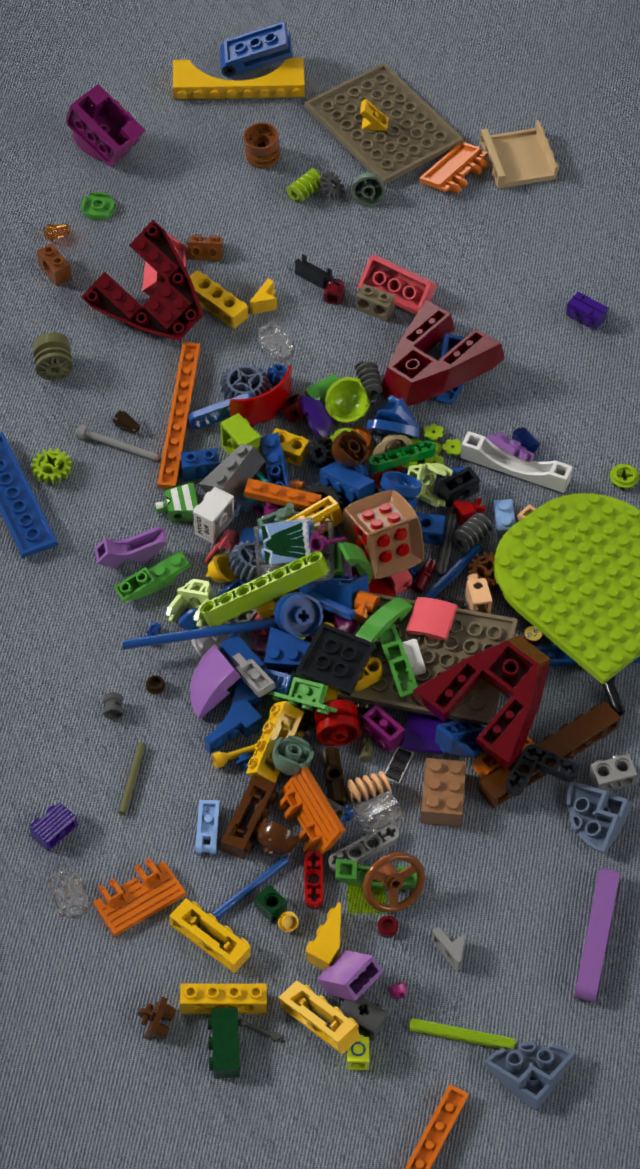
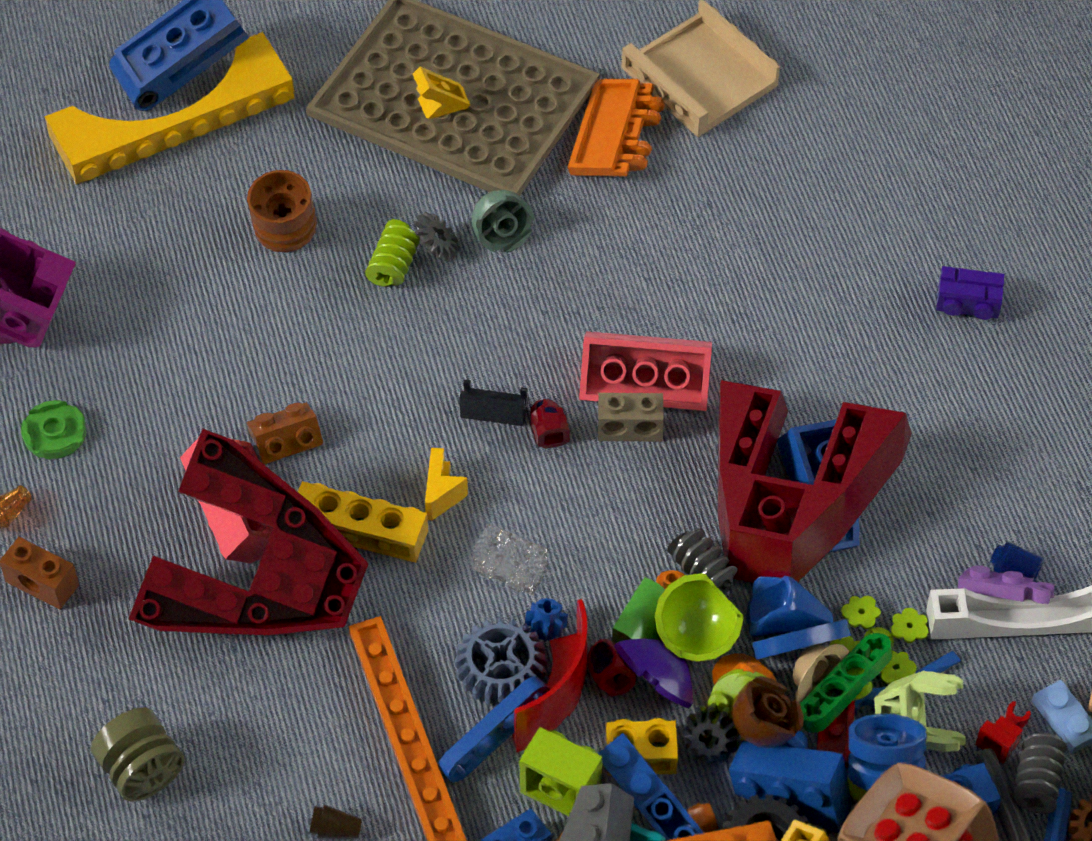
camera: 25 degrees left, 0 degrees up
black brick [437,466,480,508] -> none

